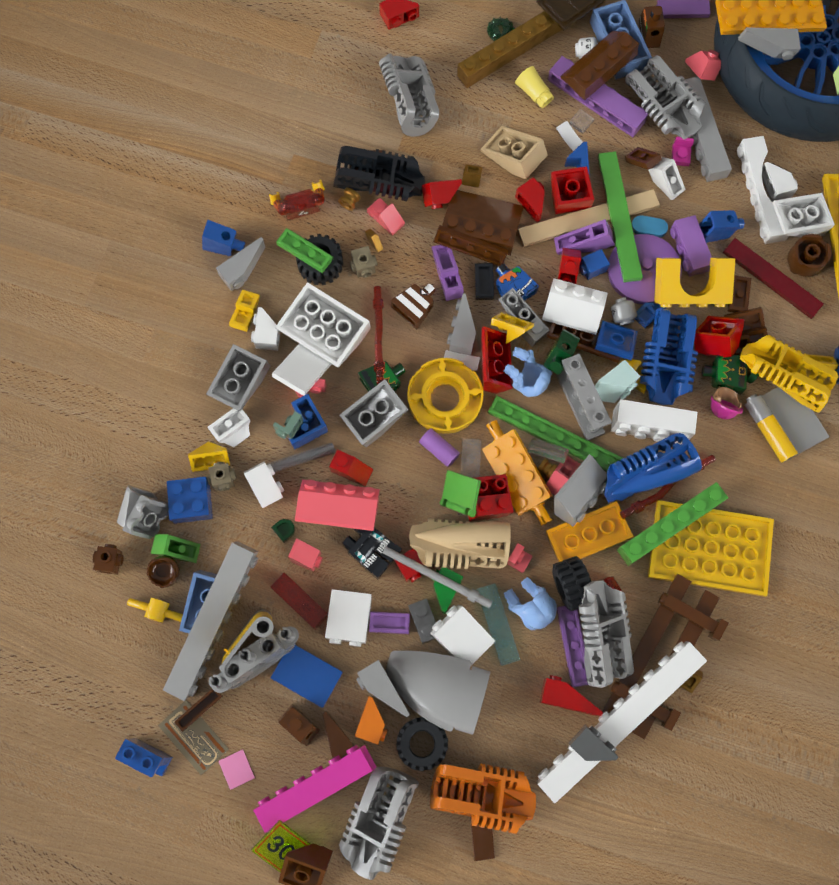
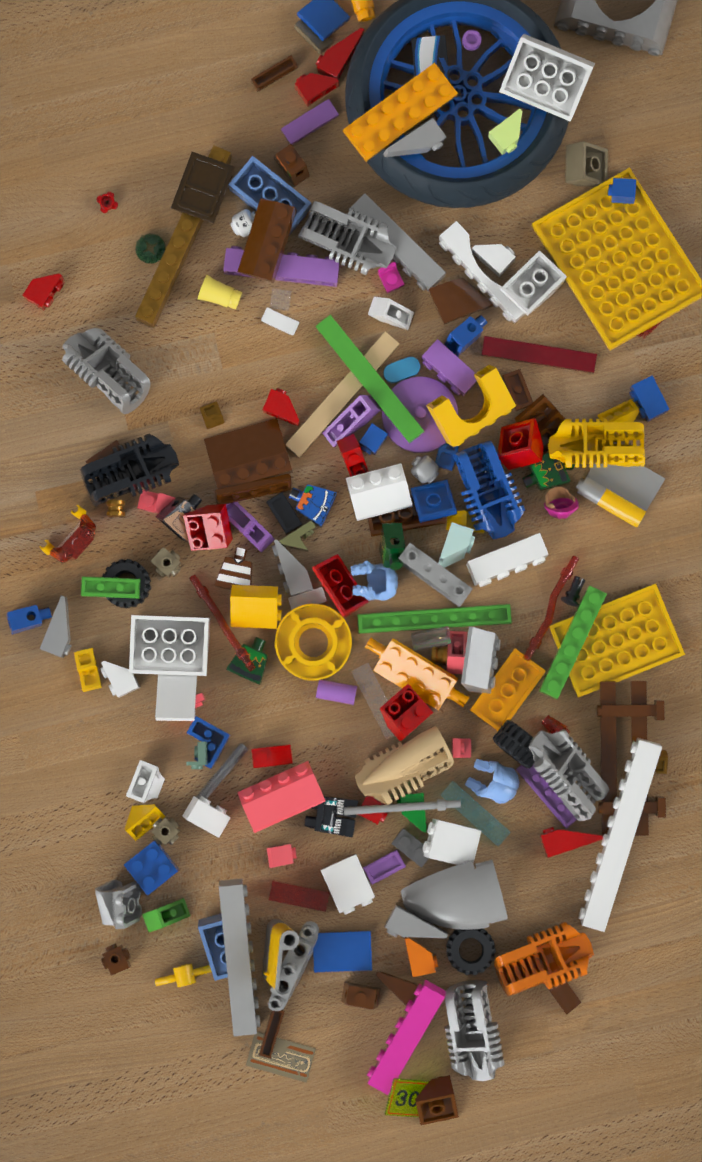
camera: 25 degrees left, 10 degrees up
blue panel [115,738,173,777] -> none
reddish brown hair [147,556,180,588] -> none
light grey slope [206,344,271,411] -> none
bright pink sticker [219,749,255,790] -> none
dark green tile [271,519,295,543] -> none
light grey slope [340,379,408,447] -> none
pearl gold tile [364,229,383,252] -> none
red slope [422,179,462,210] -> none
bright green piece [440,470,481,517] -> none
tan slope [480,126,548,179] -> none
yellow slope [491,312,534,344] -> none
light grey slope [499,288,549,347] -> none
red slope [551,166,594,214] -> none
blue slope [565,142,589,173] -> none
dark grey slope [569,725,619,761] -> none
blue connector [604,433,702,503] -> none
reddish brown plate [625,147,662,170] -> none
coral slope [685,50,721,81] -> none
reddish brown brick [787,234,832,277] -> none
none -> torso [156,494,202,543]
none -> red slope [183,504,233,551]
none -> yellow brick [230,585,282,629]
none -> olive slope [279,520,316,551]
none -> reddish brown slope [429,278,494,325]
none -> black pin [561,576,585,607]

